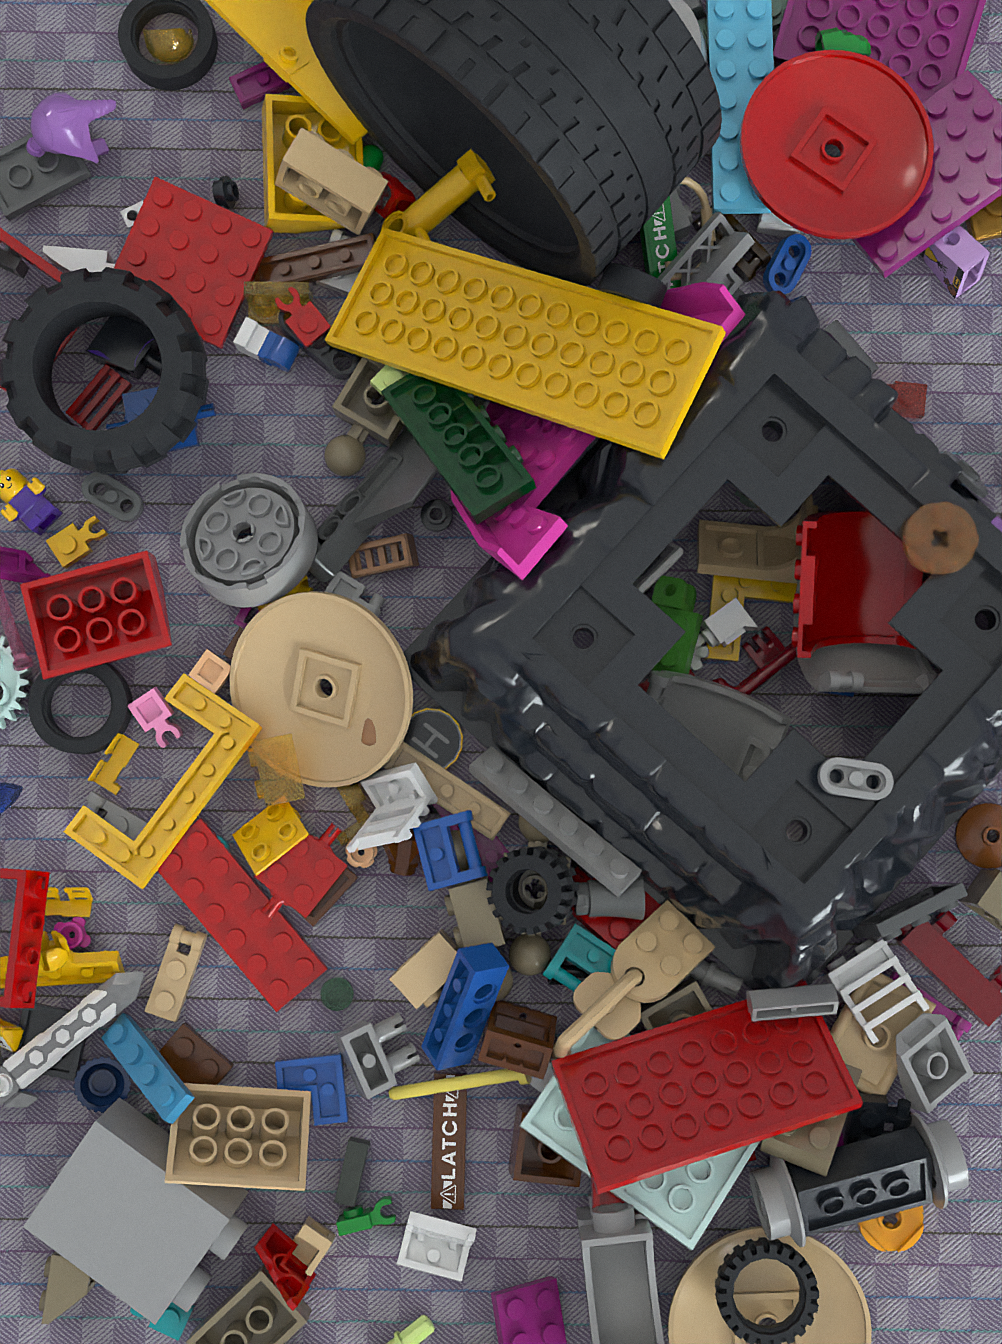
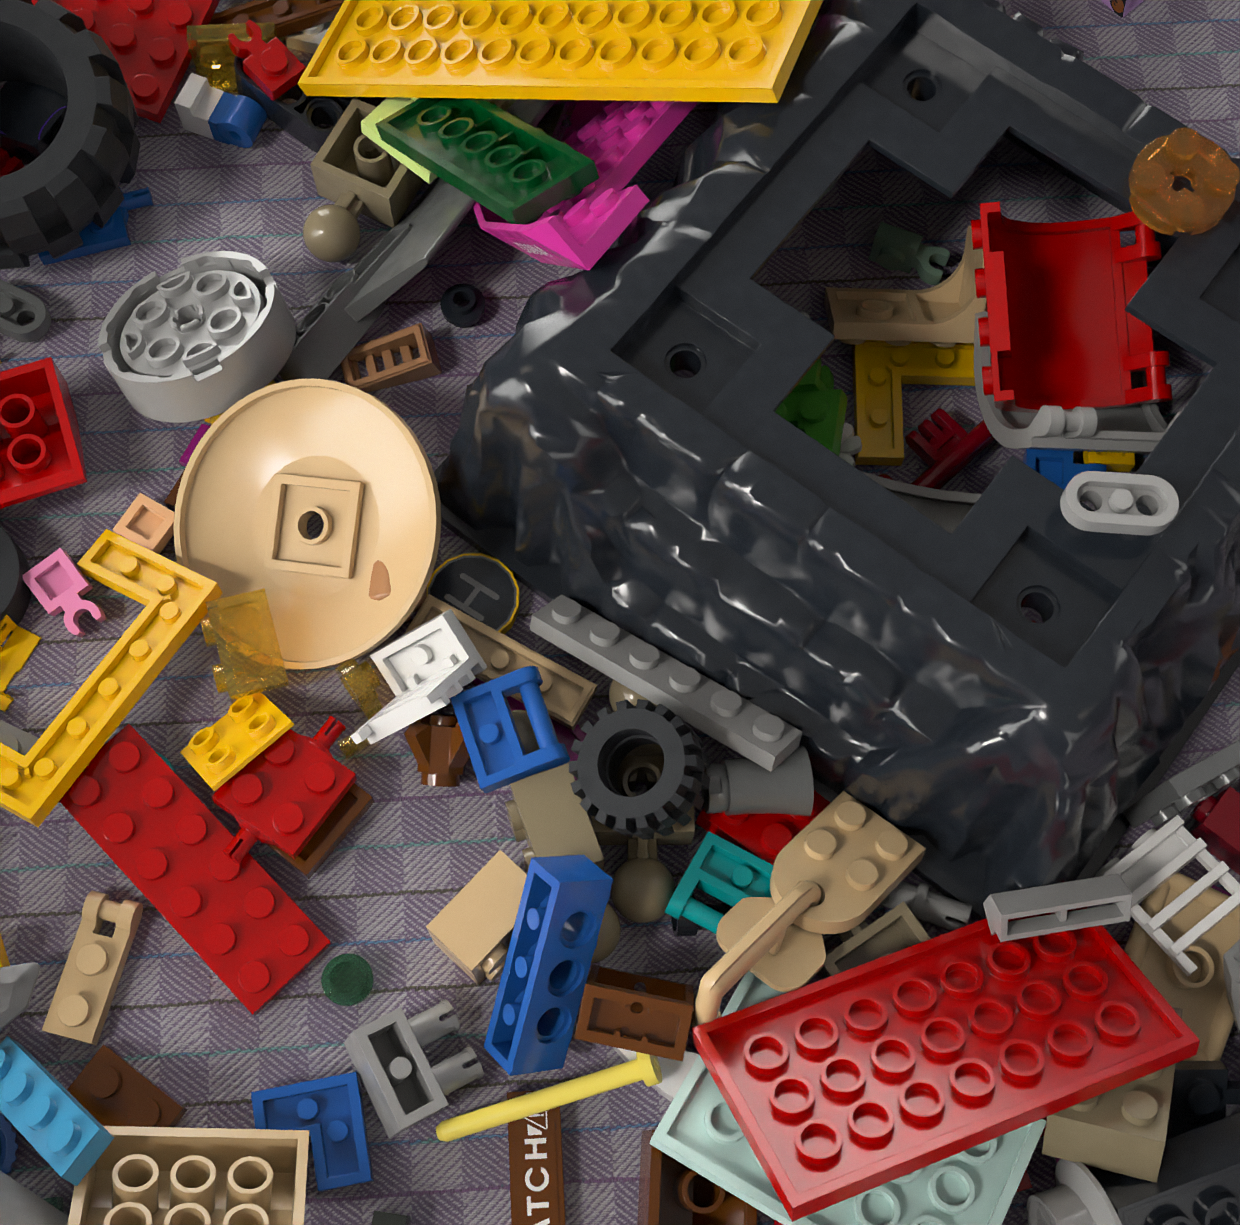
camera: 10 degrees left, 15 degrees down
light nougat plate [345,841,378,868] -> none
white window [701,598,758,648] -> none

